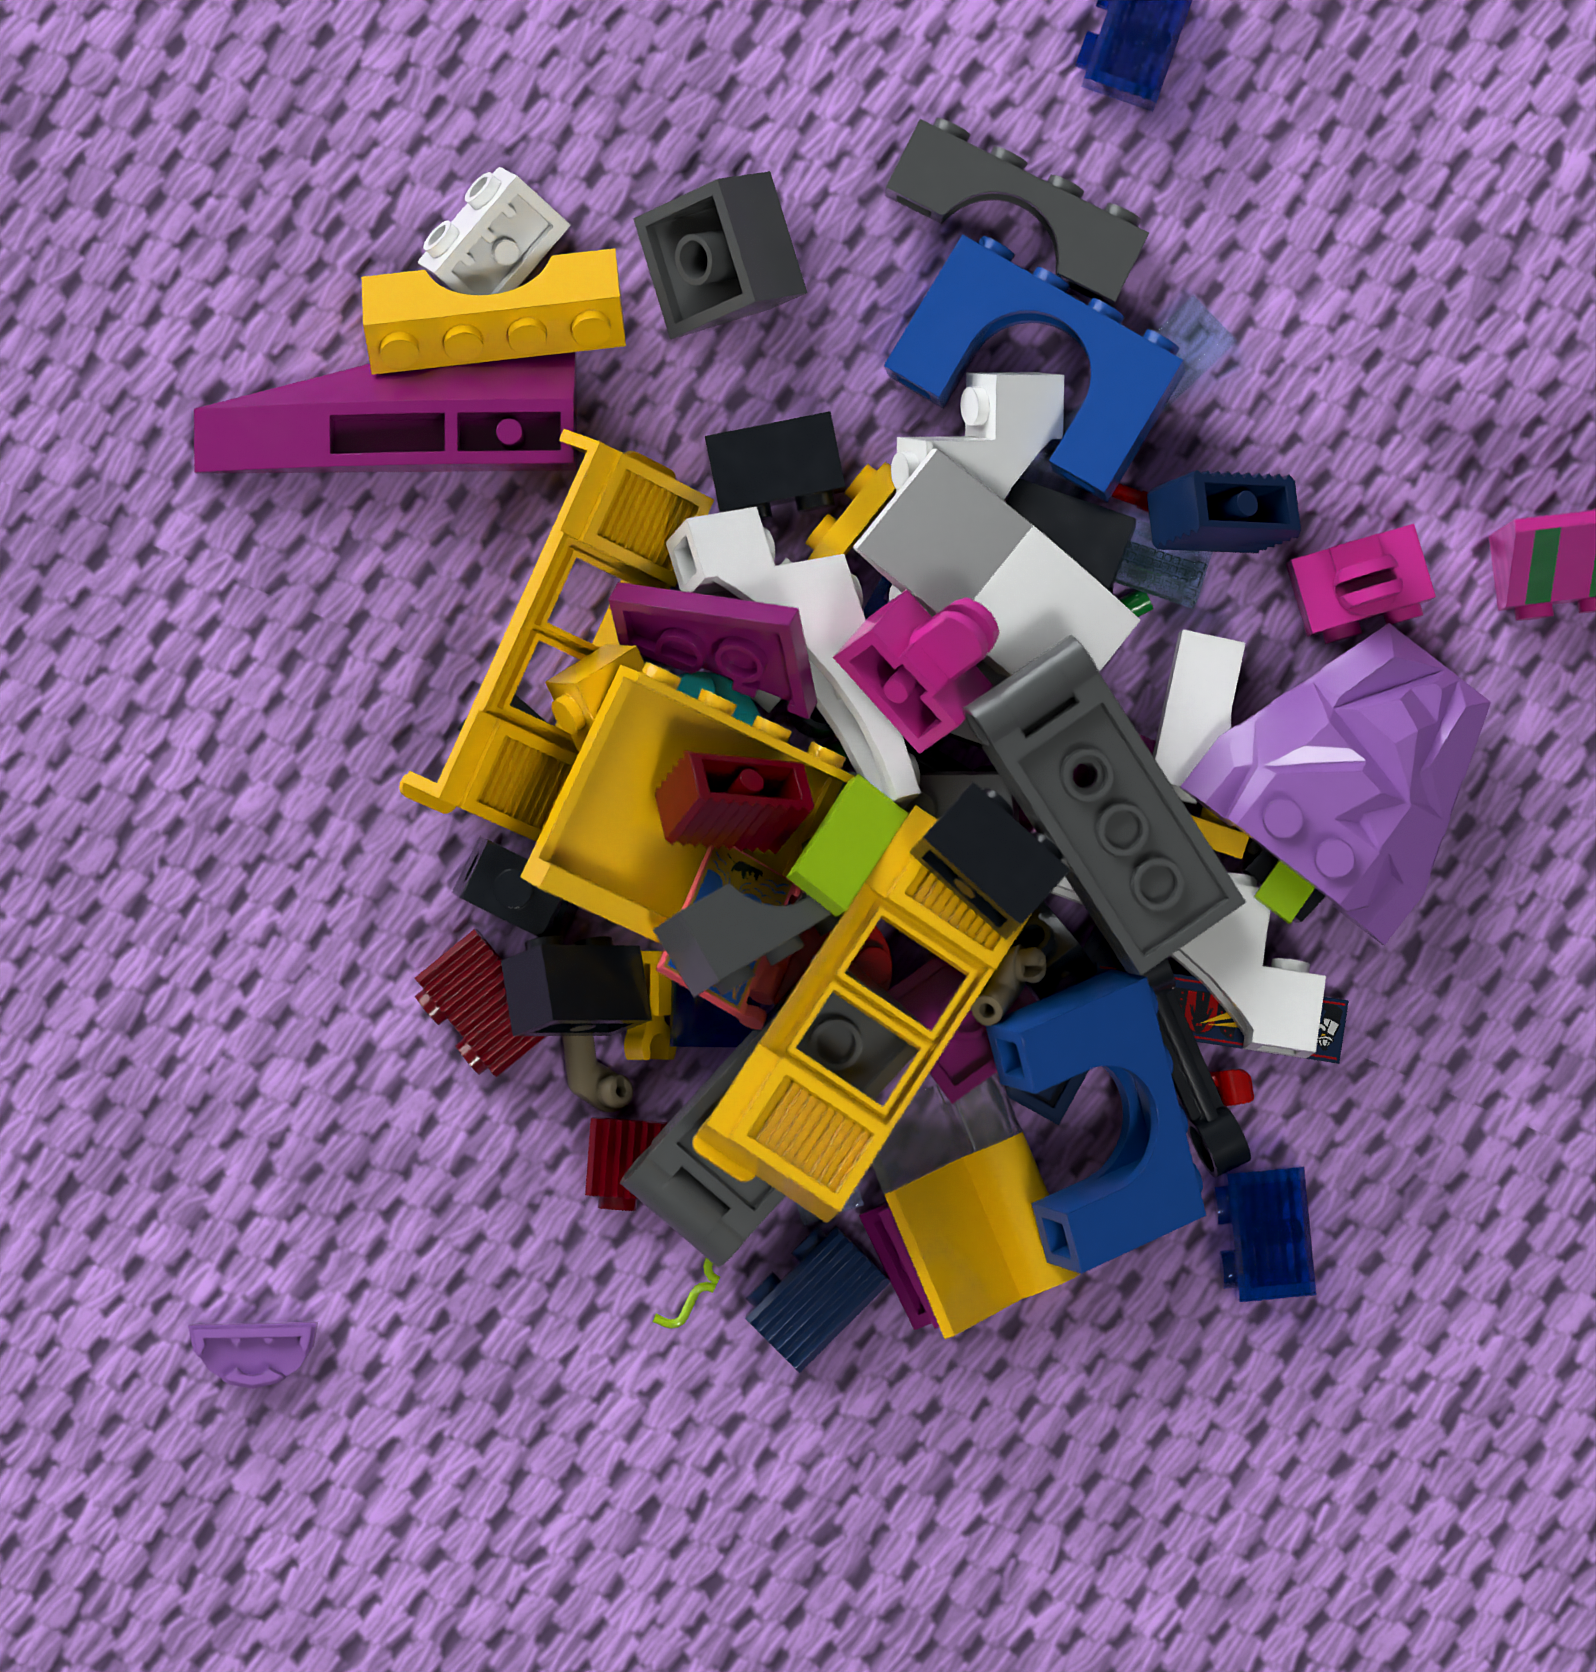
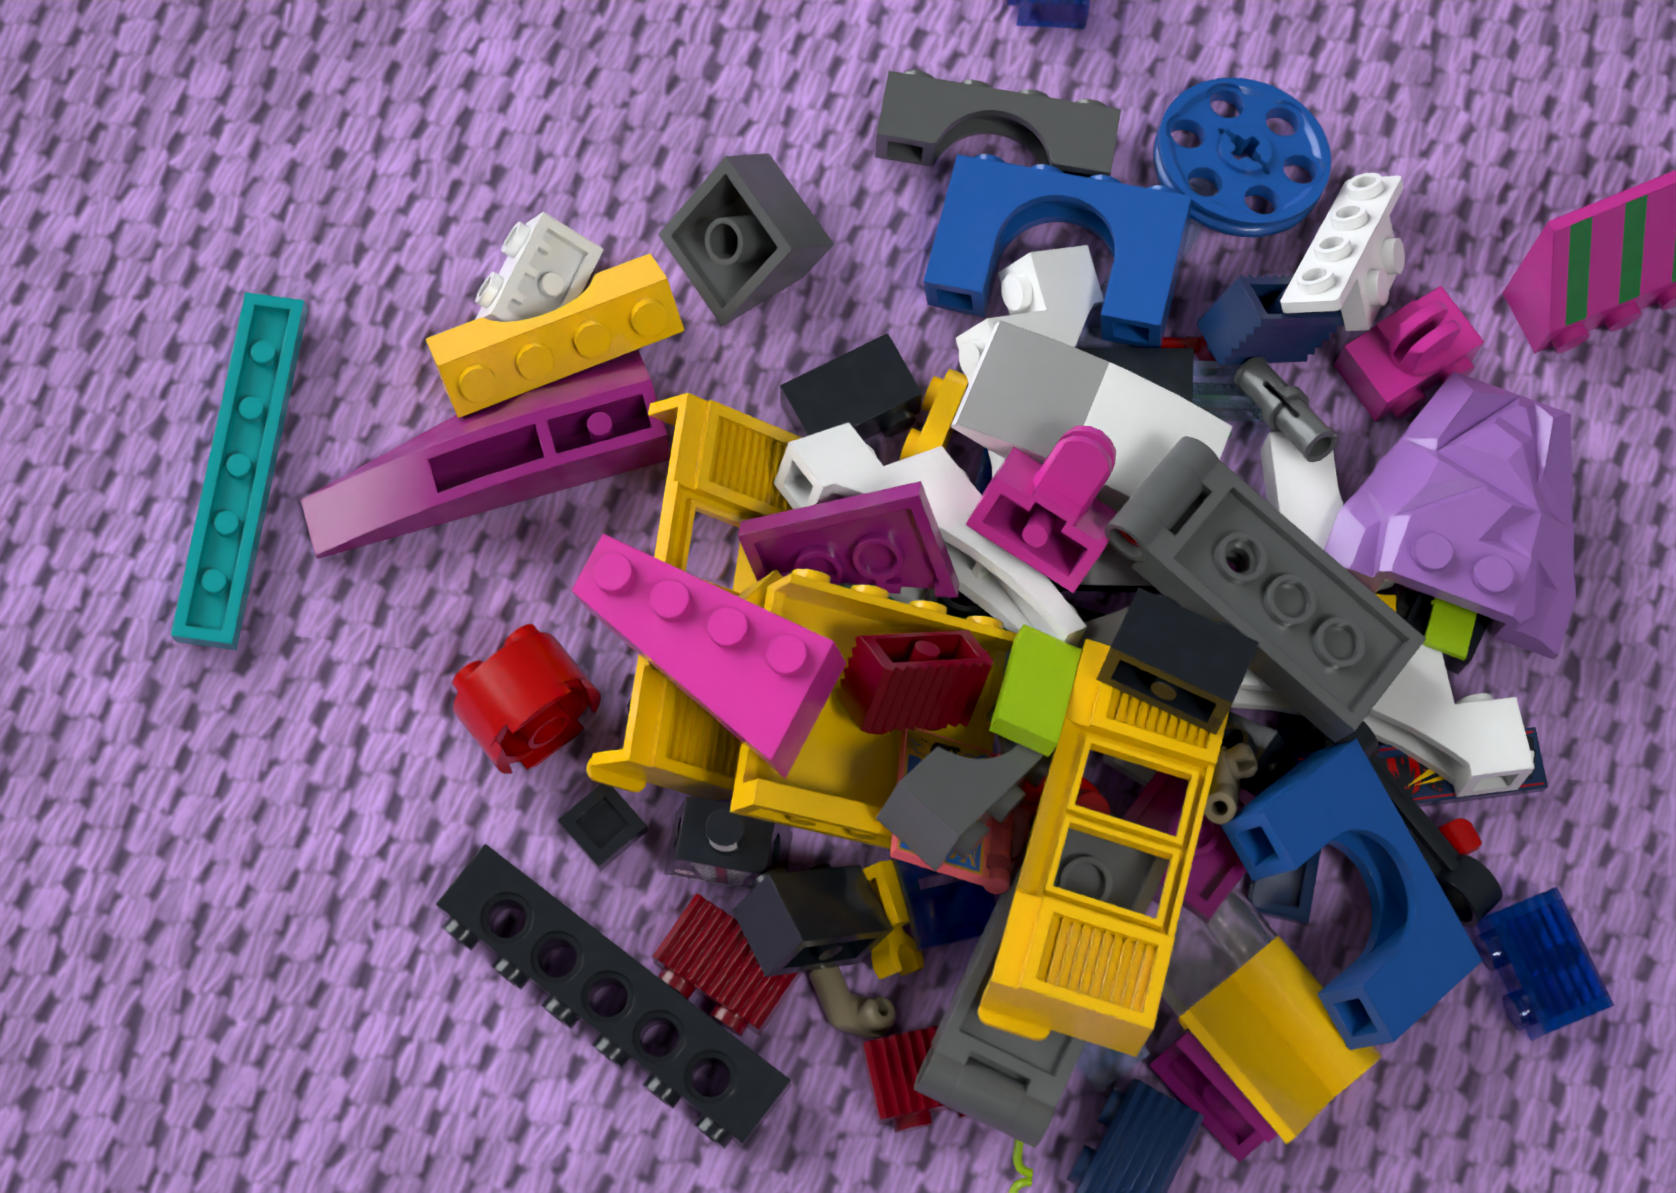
camera: 20 degrees left, 15 degrees down
none -> teal plate [171,292,308,650]
none -> black brick [436,844,791,1149]
none -> red brick [452,624,601,774]
none -> black plate [558,783,648,872]
none -> dark pink wedge [571,533,846,779]
none -> blue wedge [1153,77,1331,237]
none -> dark grey pin [1234,356,1338,462]
none -> white bracket [1280,173,1405,331]

